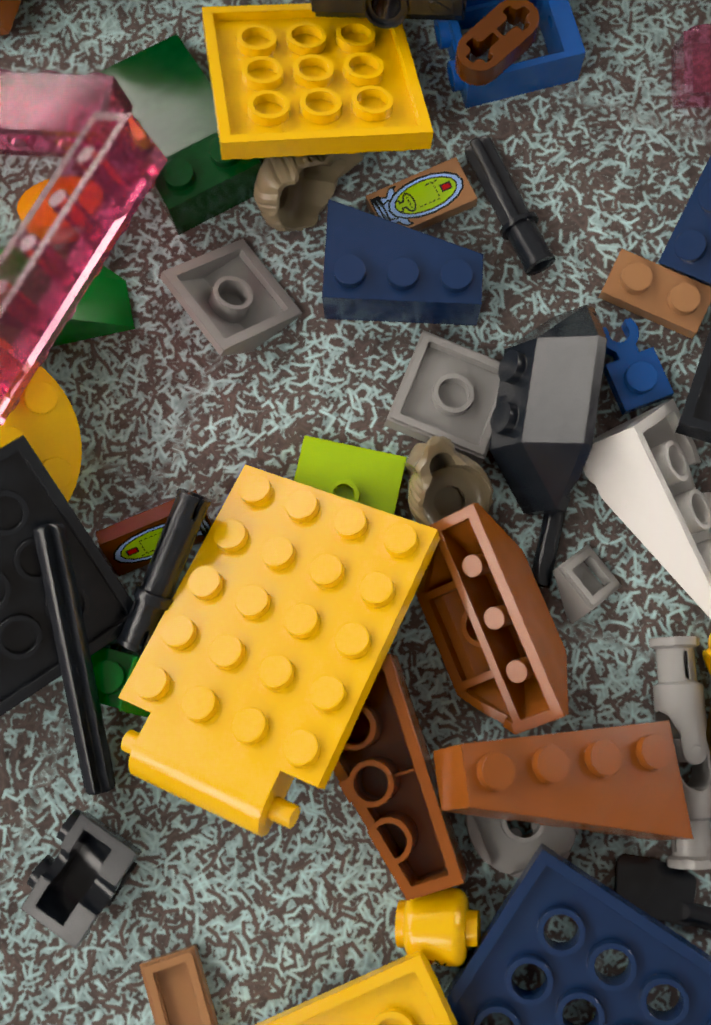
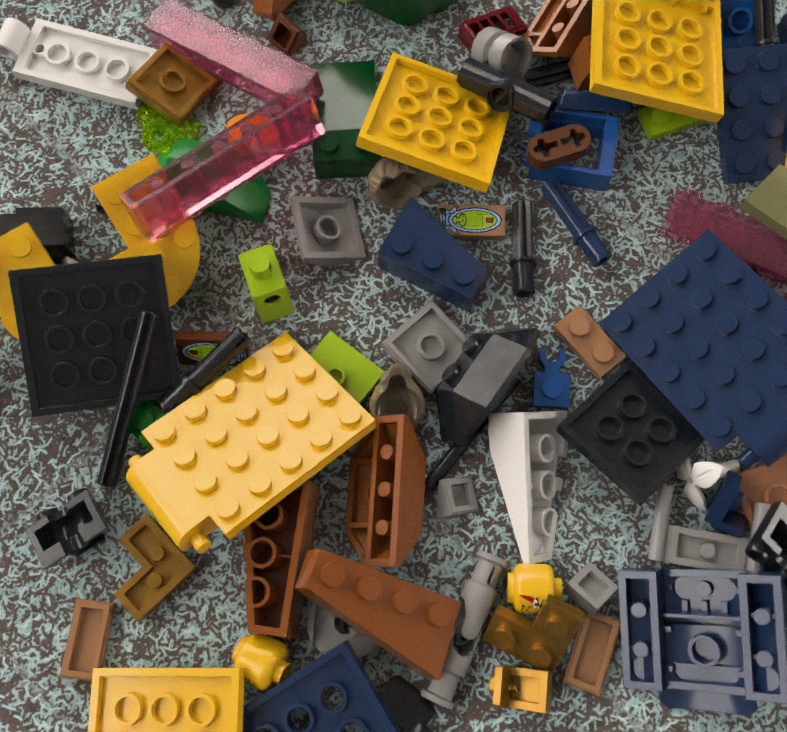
camera: 20 degrees right, 5 degrees down
none -> pearl gold plate [114,513,198,622]
none -> lime torso [238,244,295,324]
none -> reddish brown slope [267,12,308,58]
none -> dark blue axle [541,178,612,268]

